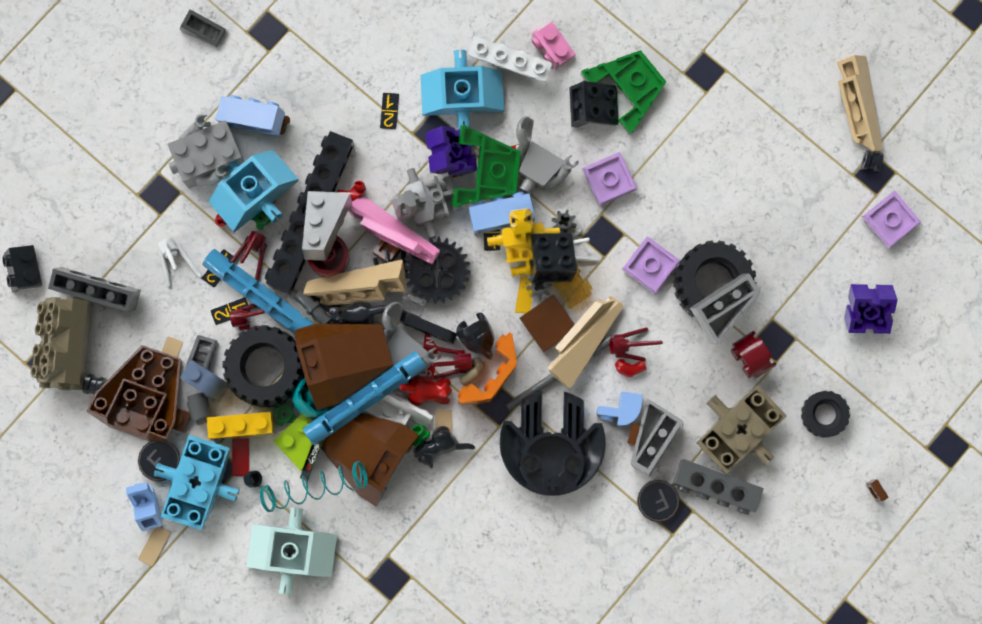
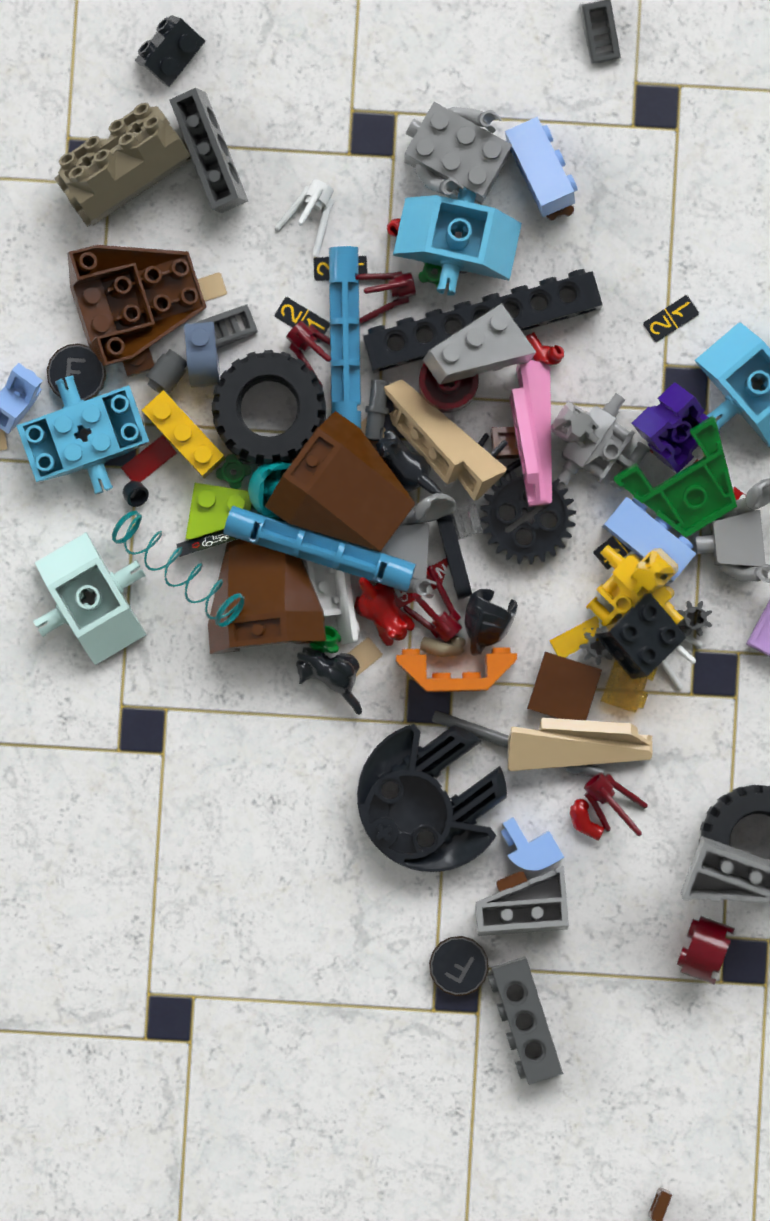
camera: 55 degrees right, 5 degrees up
black wheel [82,373,107,395] -> none
lavender plate [622,236,680,294] -> none
dark tan slope [697,385,787,474] -> none
black tyre [801,390,850,438] -> none

